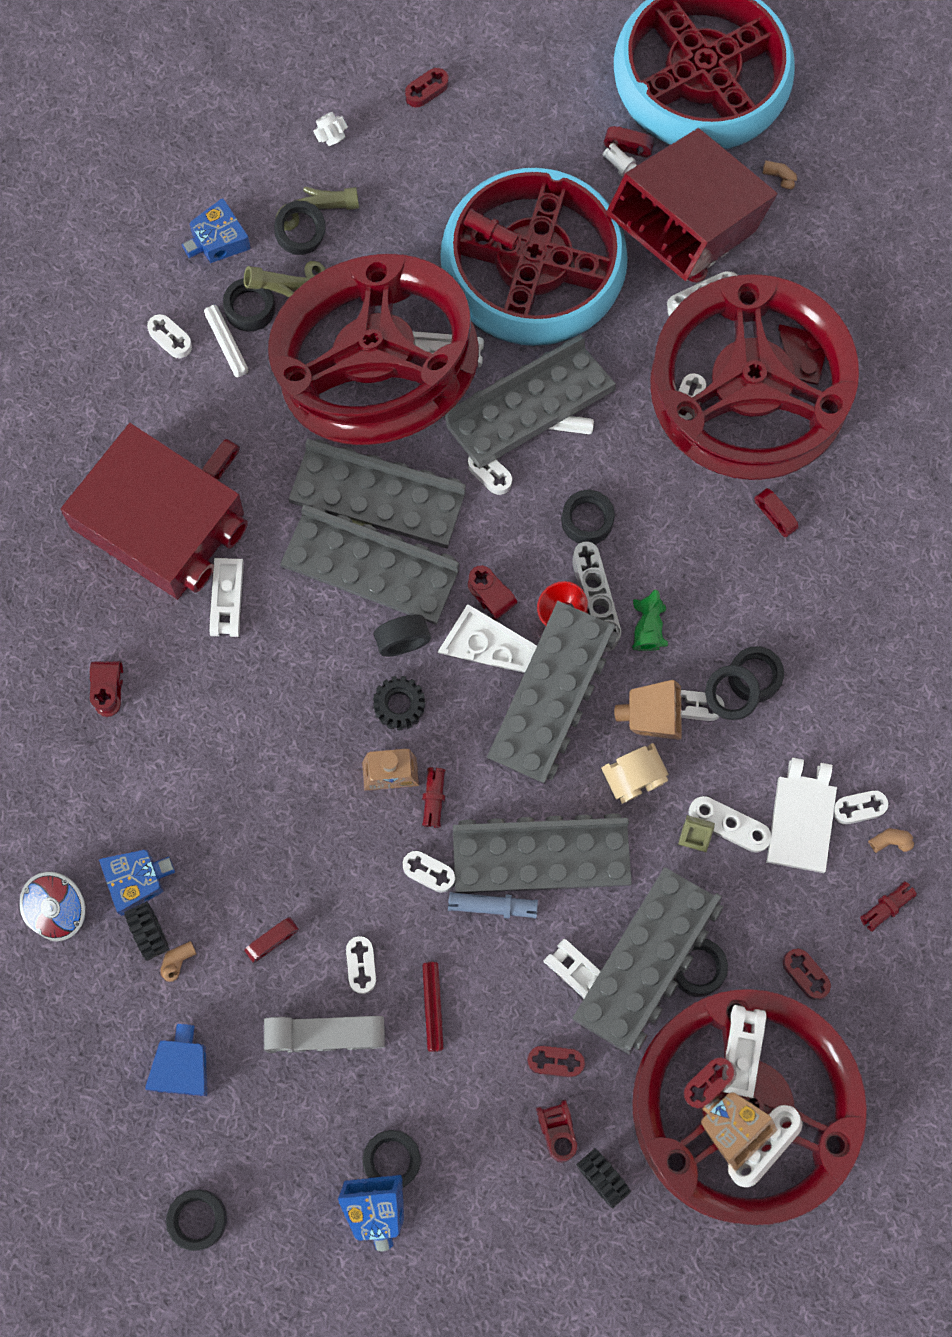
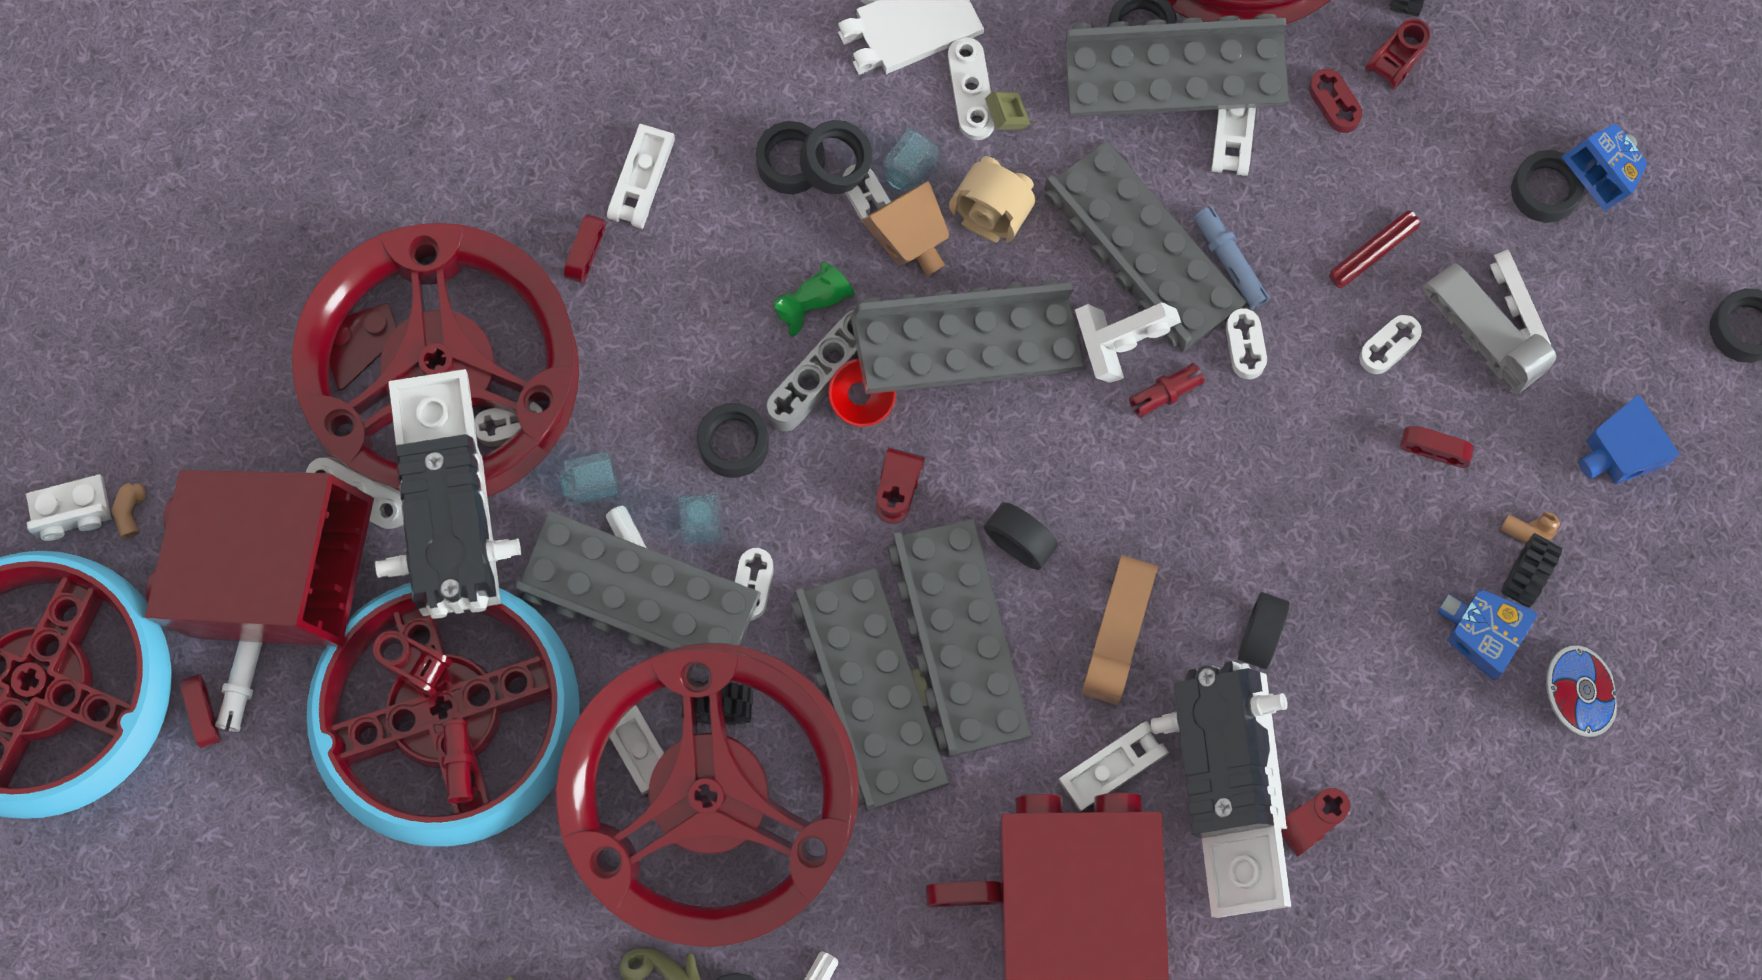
camera: 120 degrees left, 0 degrees up
medium nougat torso [362,749,419,791] -> none
black tyre [373,676,425,730] -> none
white wing [438,604,537,673] -> none
none -> white bracket [26,474,111,541]
none -> dark red piece [373,631,453,696]
none -> black piece [375,369,521,618]
none -> clear light blue brick [559,451,619,506]
none -> white plate [607,124,675,229]
none -> clear light blue brick [679,493,723,545]
none -> clear light blue brick [883,127,939,190]
none -> white bracket [1075,302,1181,383]
none -> medium nougat beam [1081,555,1158,705]
none -> piece [1151,661,1291,918]
none -> black tyre [1237,592,1290,669]
none -> white plate [1490,249,1551,344]

